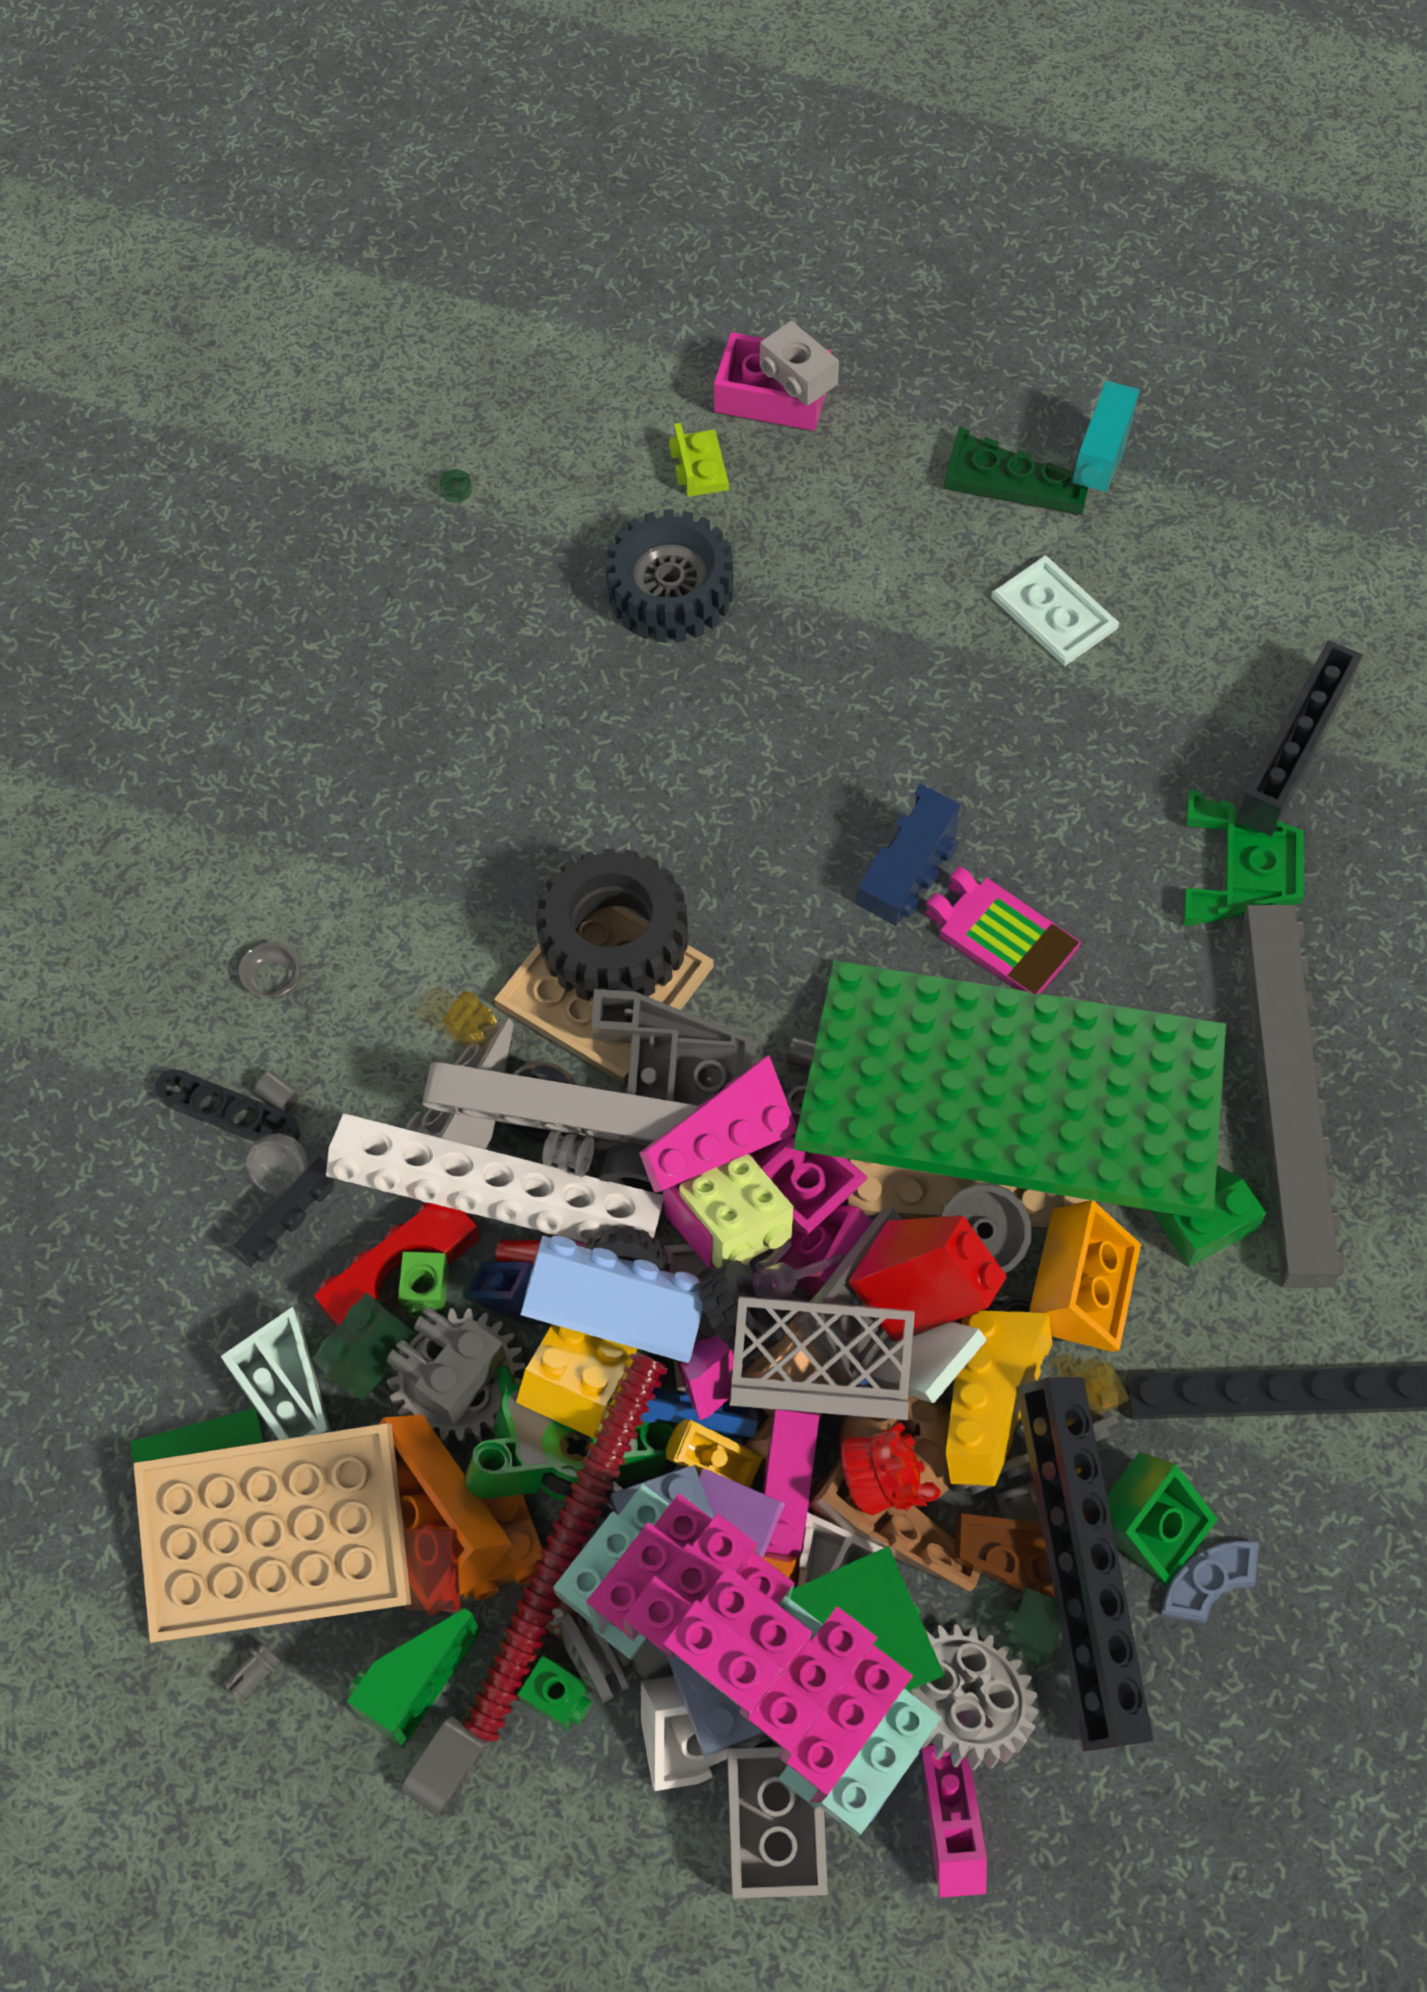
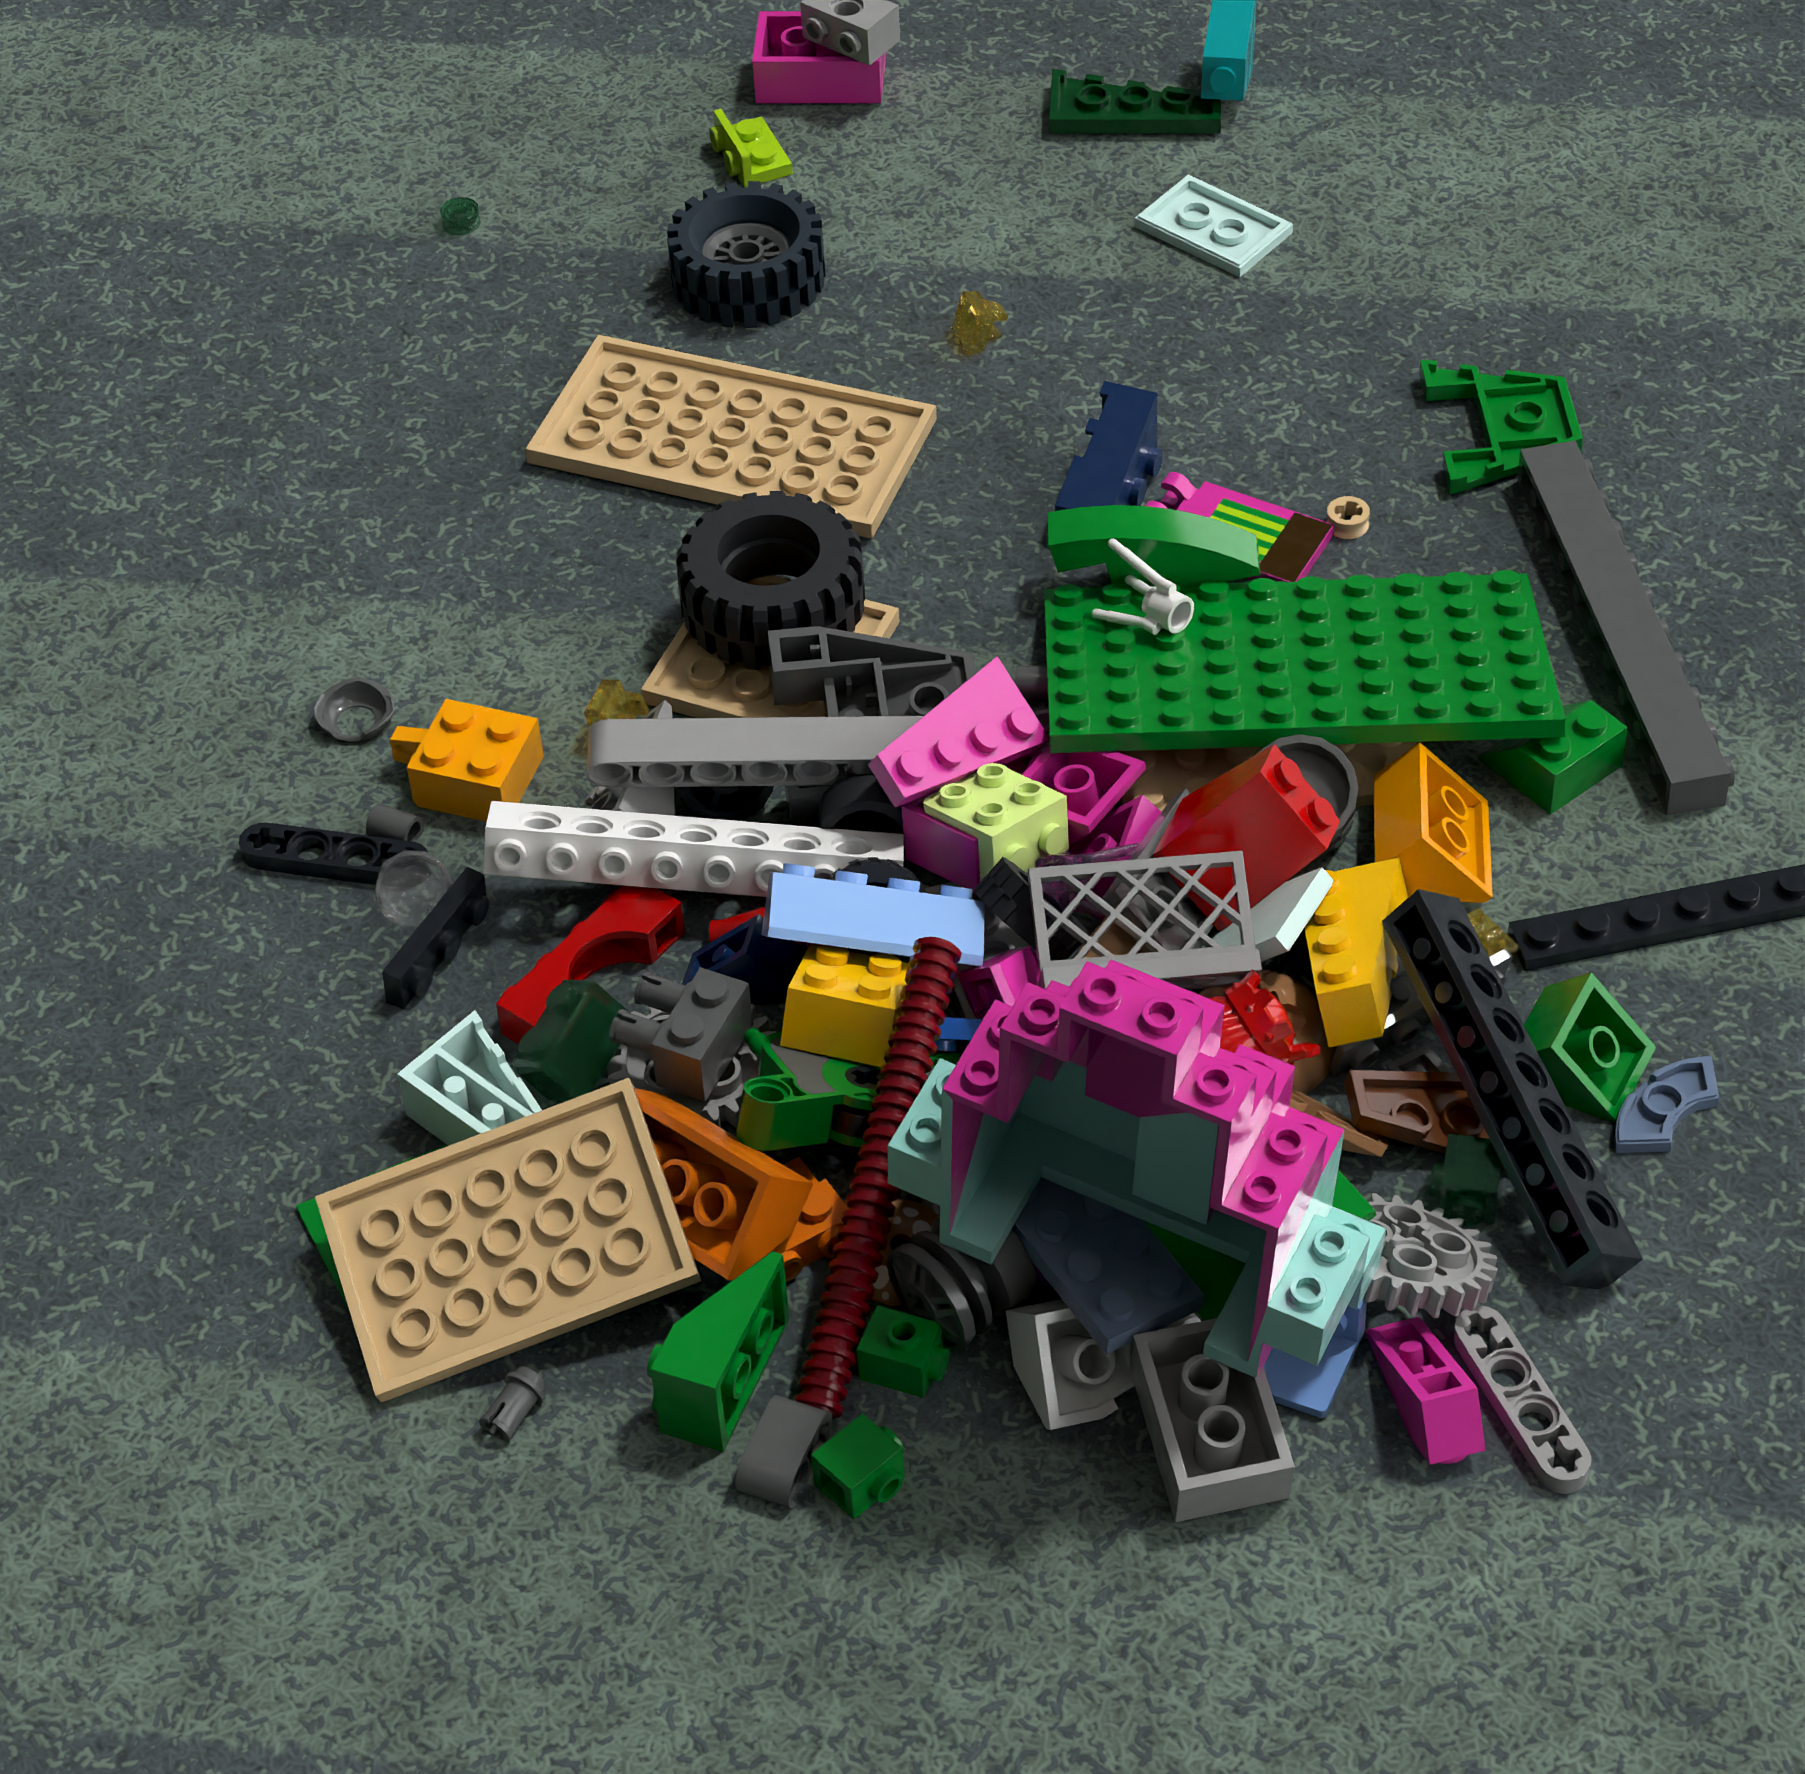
camera: 10 degrees left, 15 degrees down
bright green brick [398,1252,449,1319] -> none
clear red piece [403,1524,461,1615] -> none
dark grey bush [542,1129,595,1177] -> none
black brick [1236,640,1363,837] -> none
none -> light orange hinge [389,699,544,822]
none -> tan plate [525,335,937,539]
none -> green brick [811,1413,905,1519]
none -> clear yellow tile [951,291,1008,355]
none -> green slope [1047,505,1260,589]
none -> white plant [1092,538,1194,635]
none -> tan bush [1327,496,1370,539]
none -> light grey beam [1453,1305,1591,1494]

